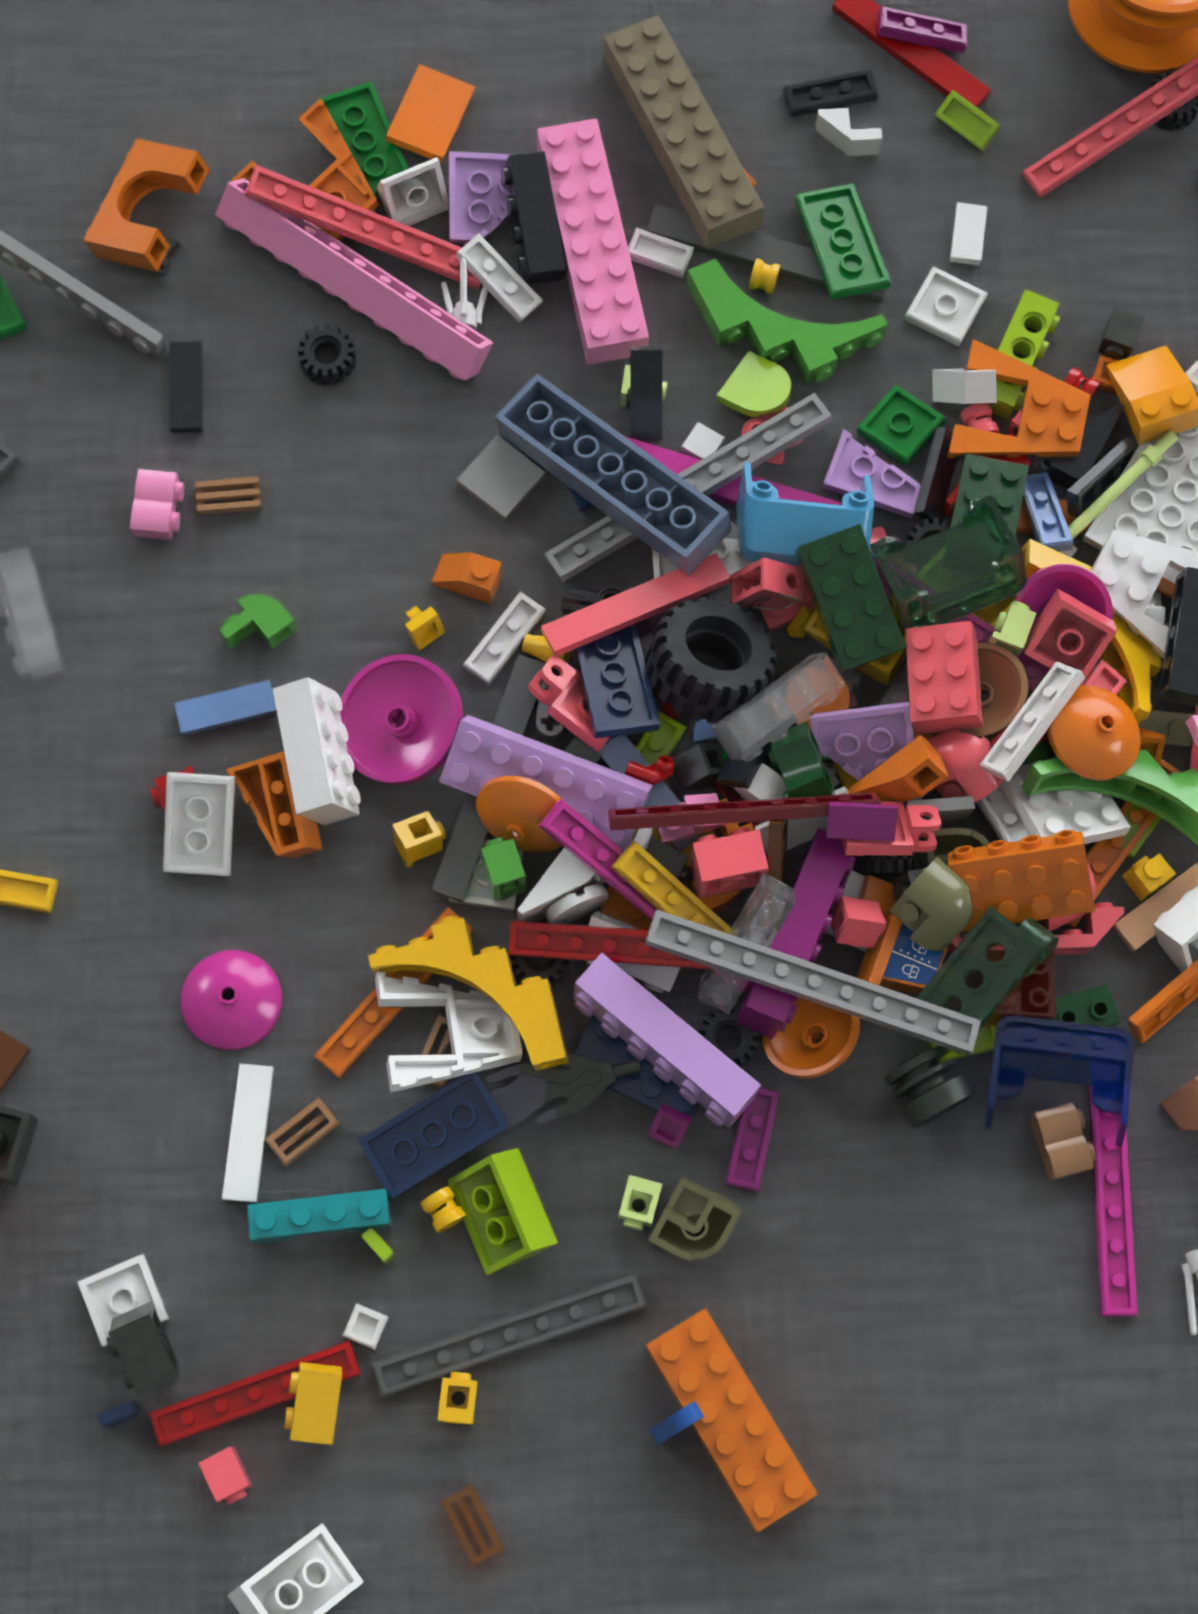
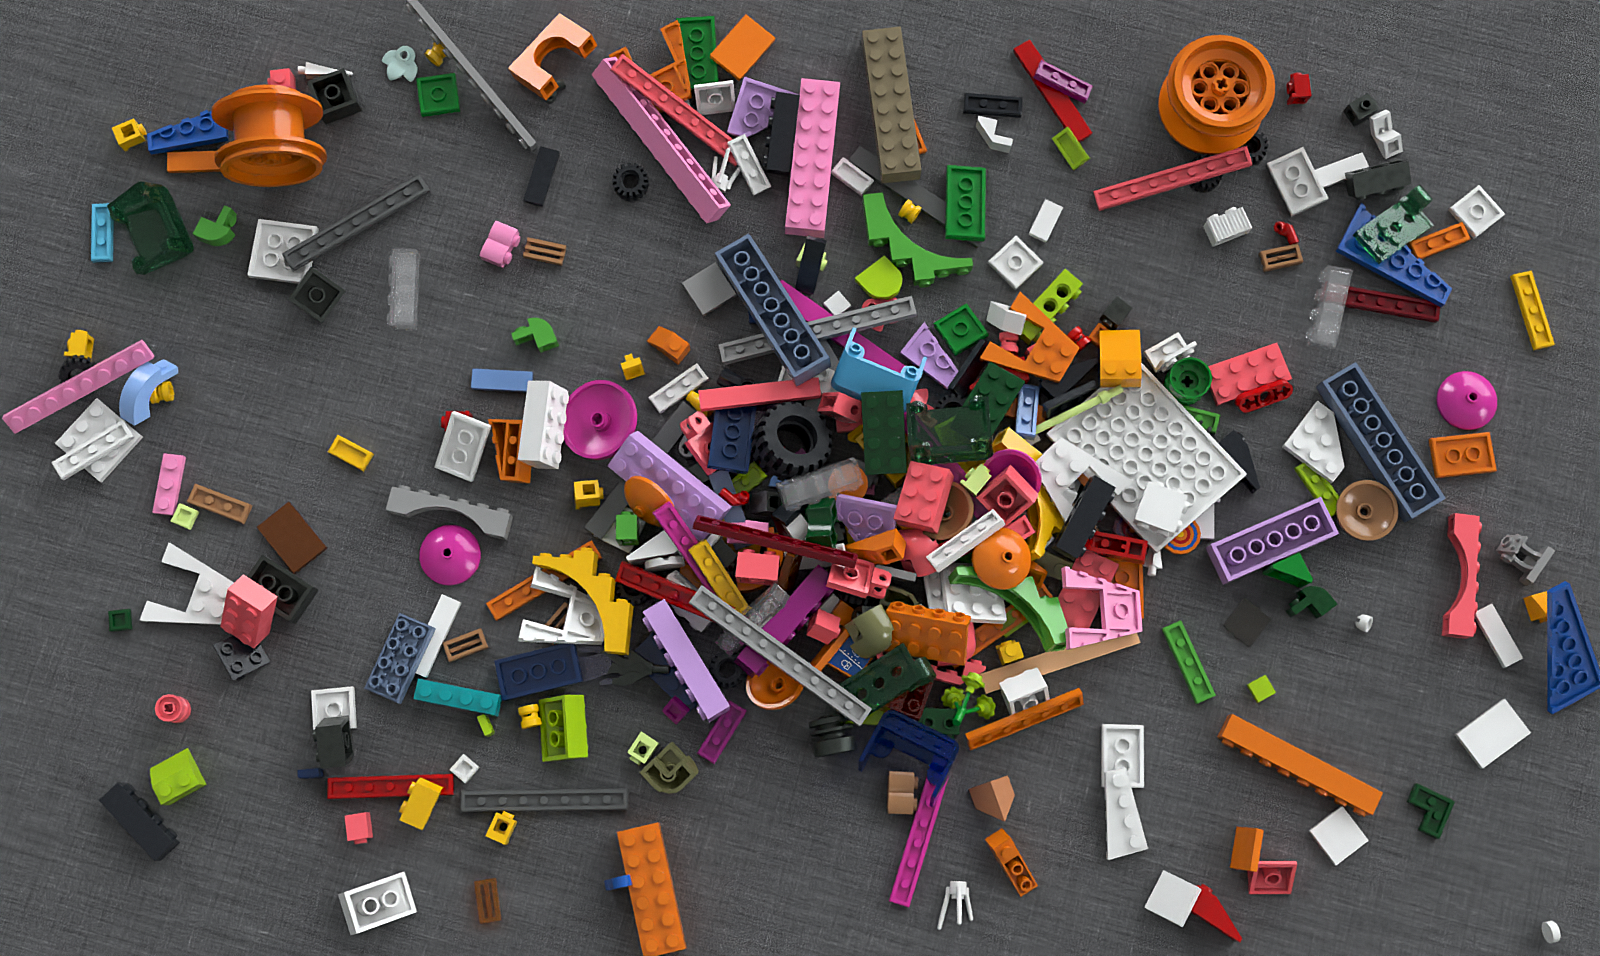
camera: 20 degrees right, 5 degrees up
magenta tile [826,802,898,841] -> none
none -> sand blue tile [364,613,436,704]
none -> light grey arch [386,485,513,540]
none -> lime plant [941,672,996,726]

